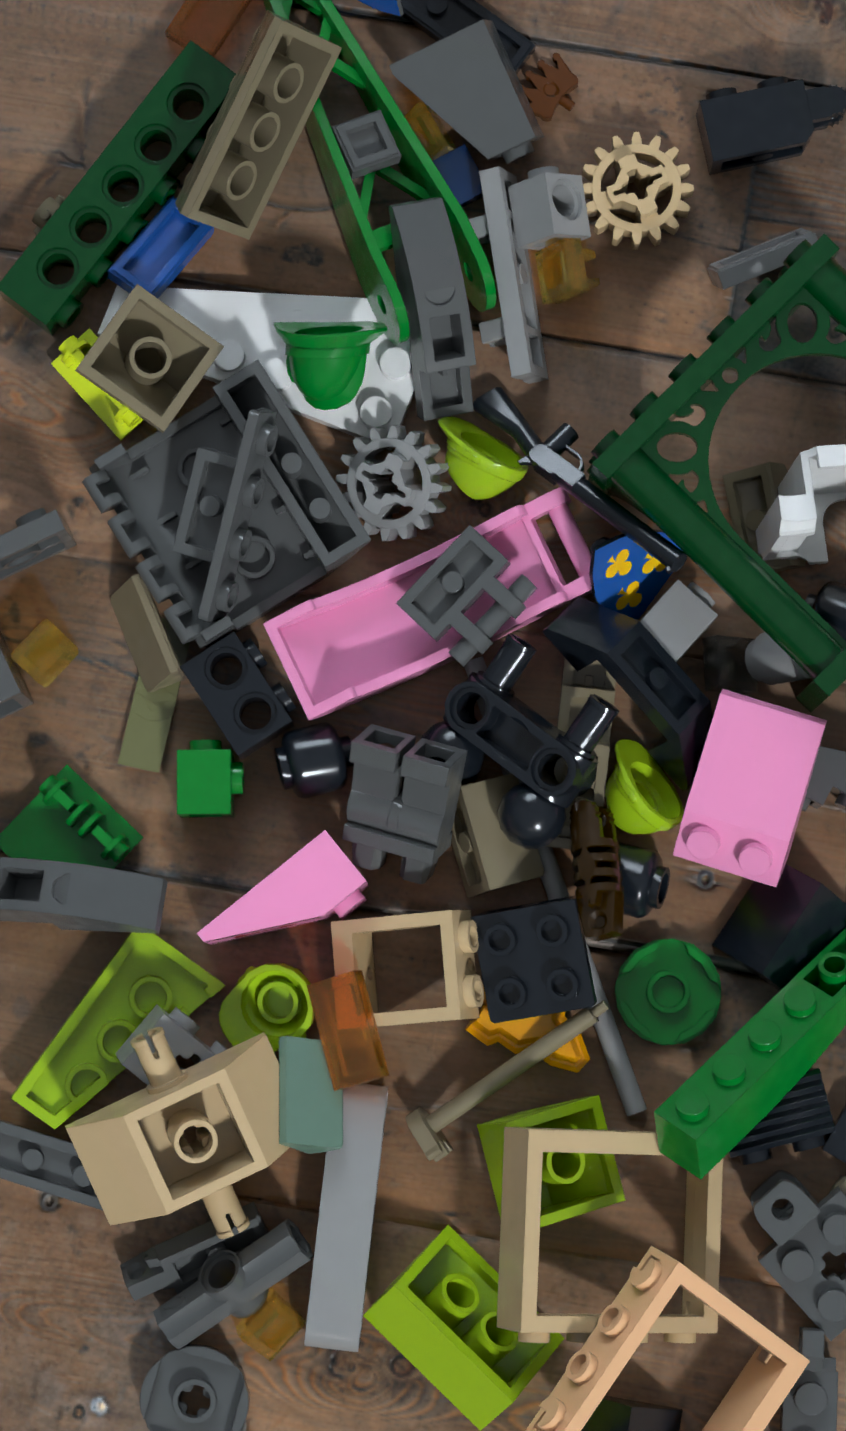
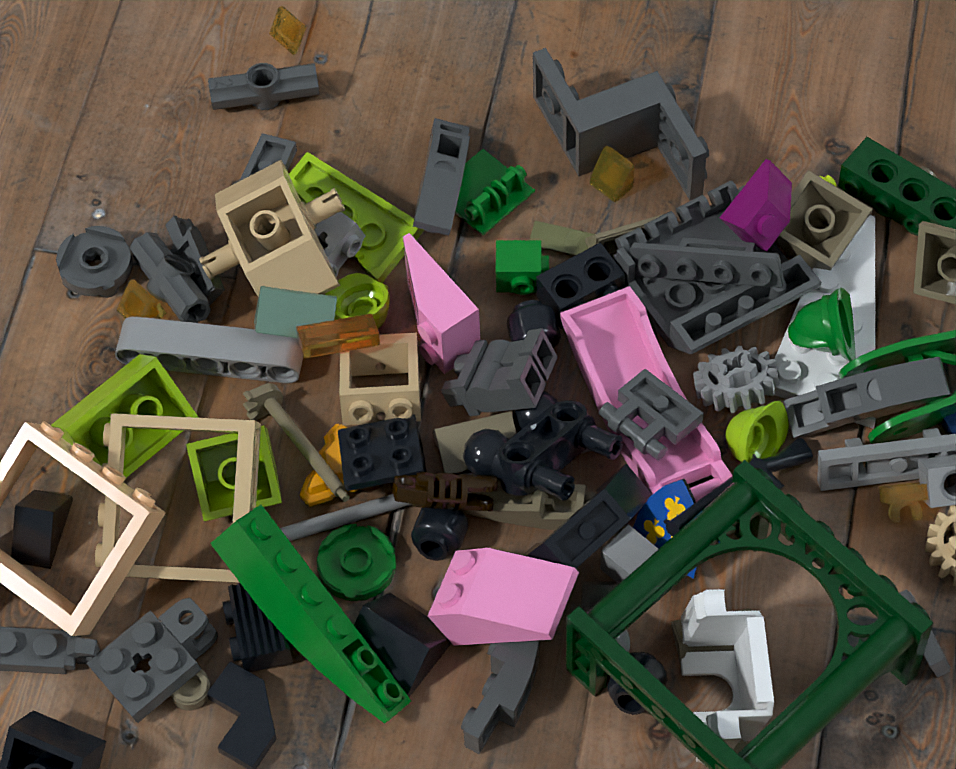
camera: 90 degrees right, 25 degrees down
blue tile [108,196,214,298] -> none
lime hat [605,739,684,834] -> none
none -> magenta slope [720,159,792,251]

